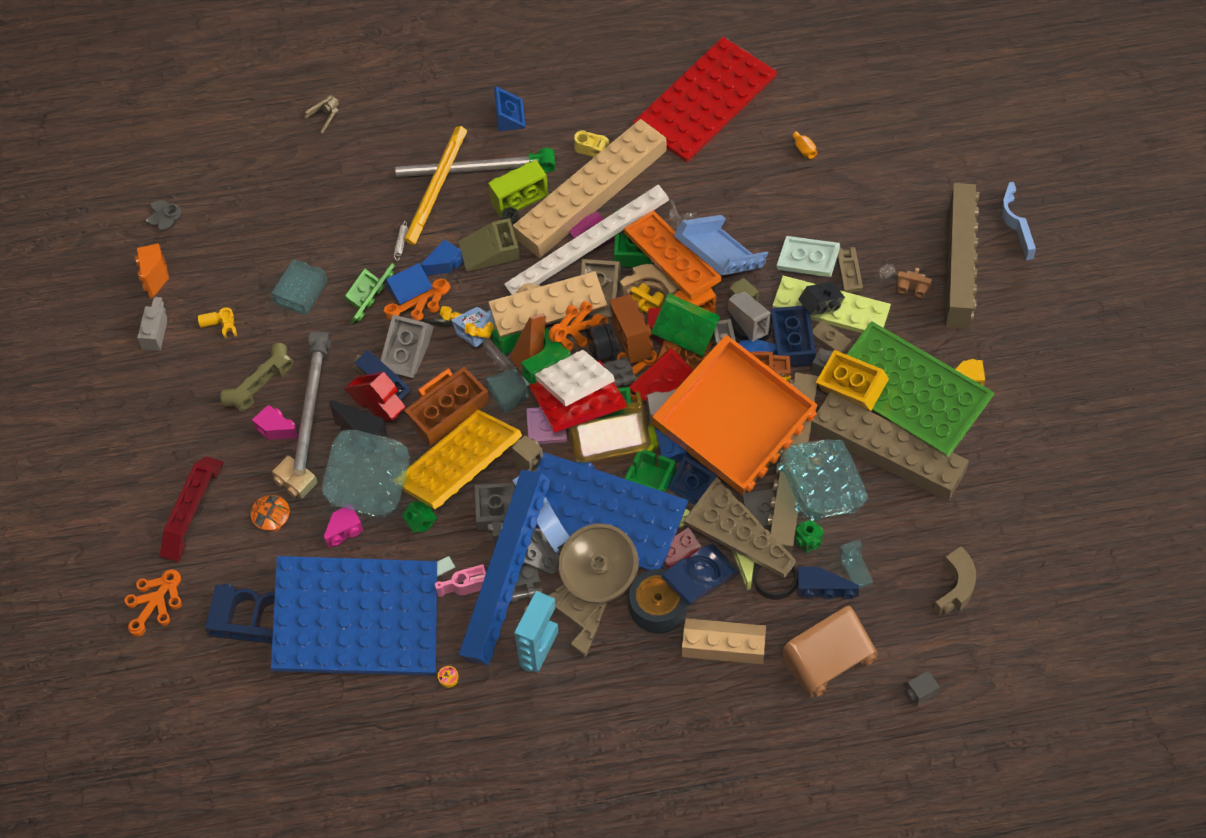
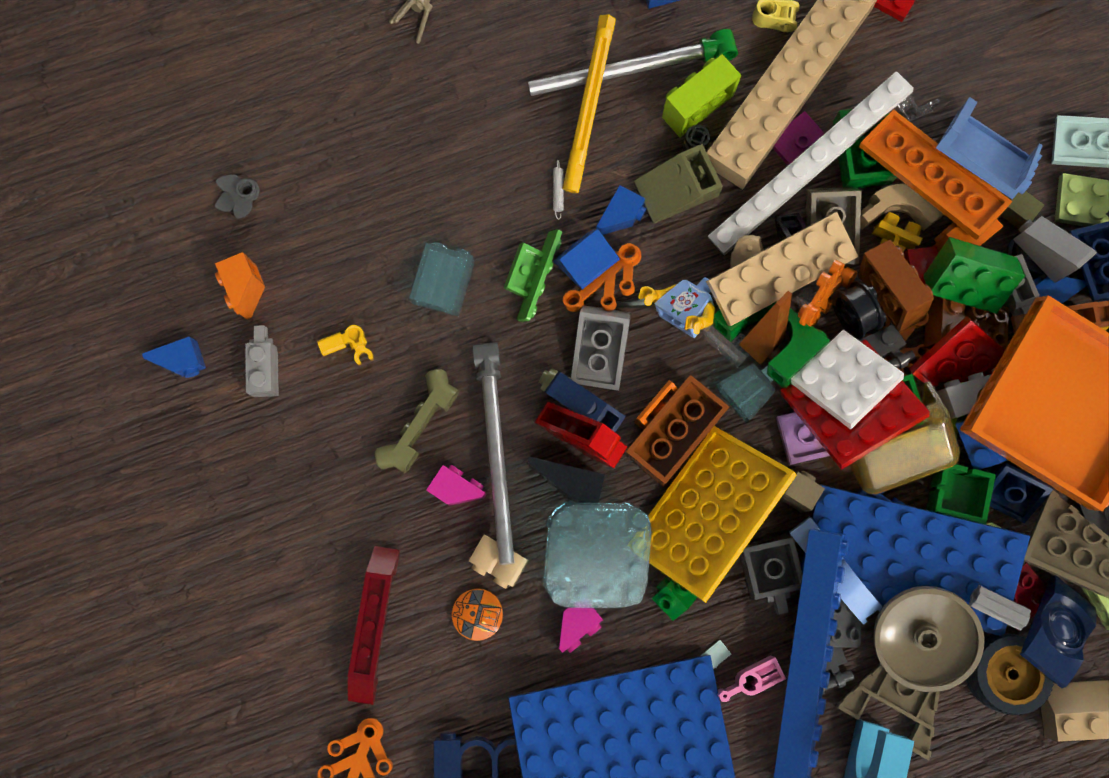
camera: 10 degrees left, 20 degrees up
none -> blue slope [142,337,206,378]
none -> light grey axle [969,585,1031,631]

